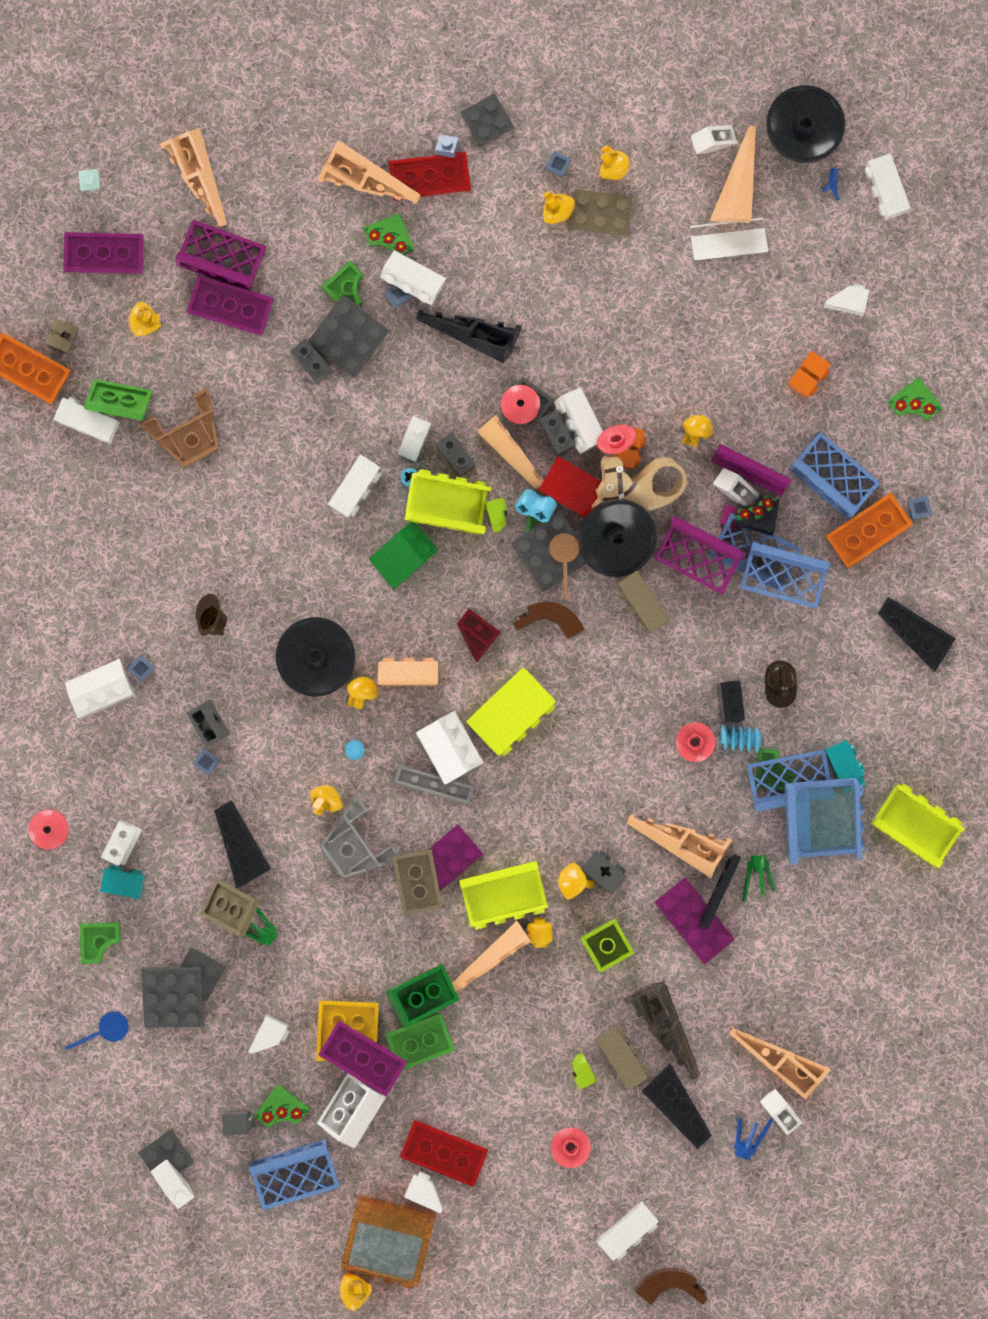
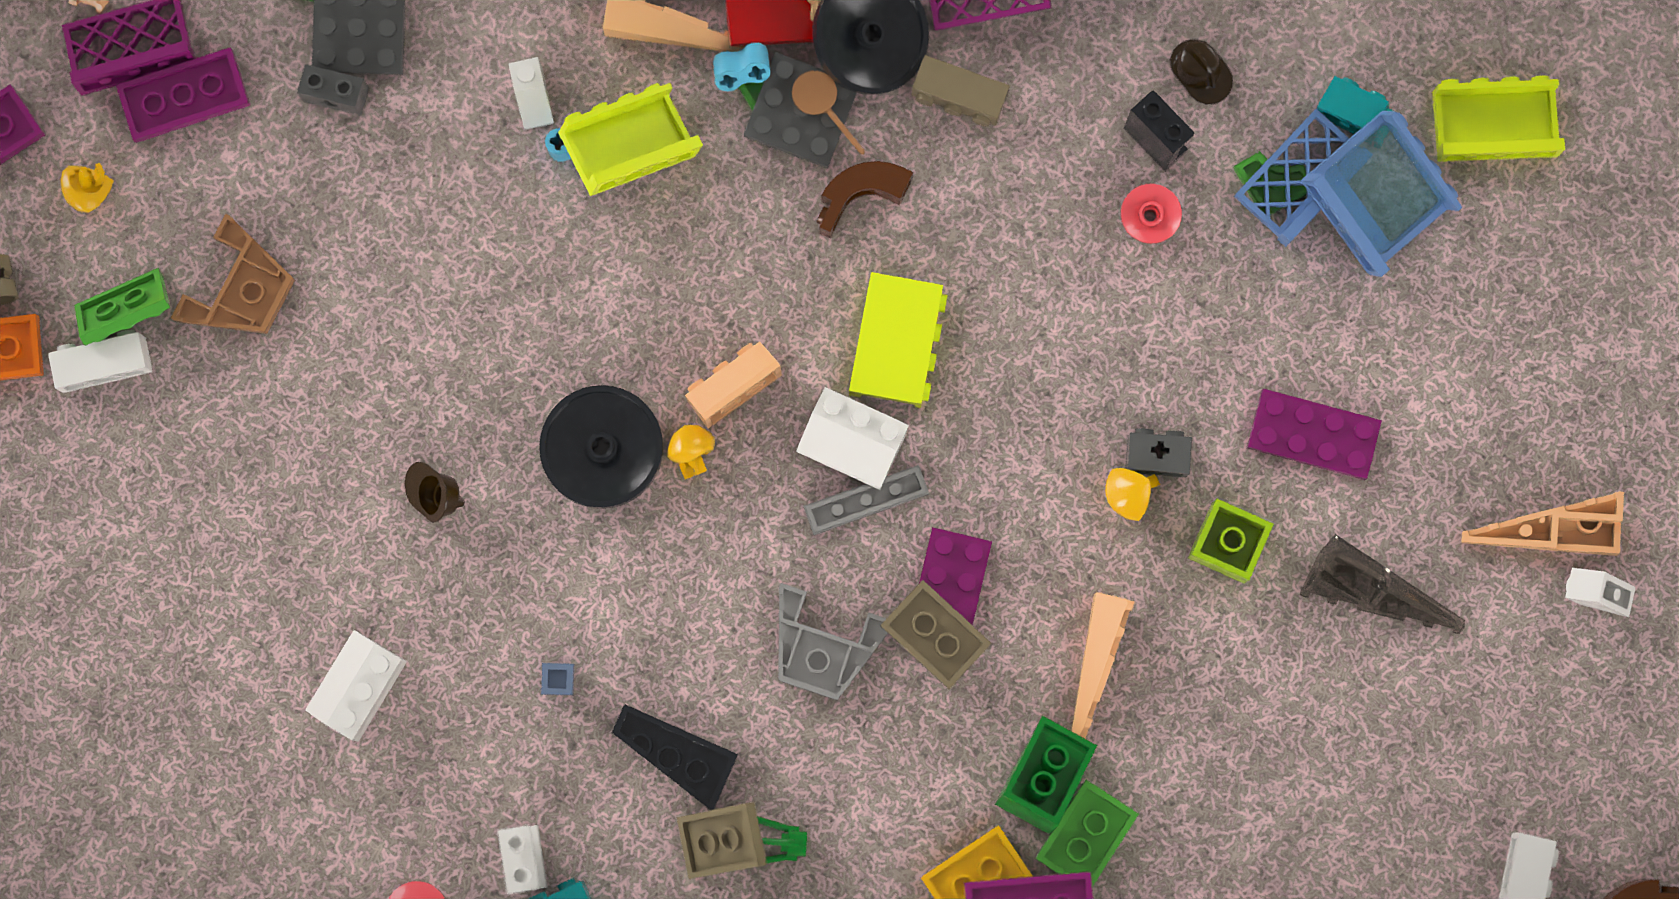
camera: 30 degrees left, 5 degrees down
sand blue plate [127,655,155,683] -> none
dark grey brick [186,700,230,748] -> none
yellow piece [309,785,343,816] -> none
white brick [328,454,382,519] -> none
medium azure plate [345,740,365,760] -> none
green slope [369,522,439,590] -> none
dark grey brick [436,432,475,477] -> none
dark red wing [457,608,500,662] -> none
neon yellow panel [459,861,548,930] -> none
lime rock [485,498,509,533] -> none
yellow head [527,917,553,948] -> none
coral dish [551,1127,591,1168] -> none
lime rock [571,1053,597,1090] -> none
dark tan brick [595,1026,649,1091] -> none
light nougat wedge [627,814,732,878] -> none
black wing [642,1063,712,1149] -> none
black tile [697,854,741,930] -> none
medium azure piece [719,724,762,753] -> none
blue plant [734,1118,773,1160] -> none
green plant [742,855,775,902] -> none

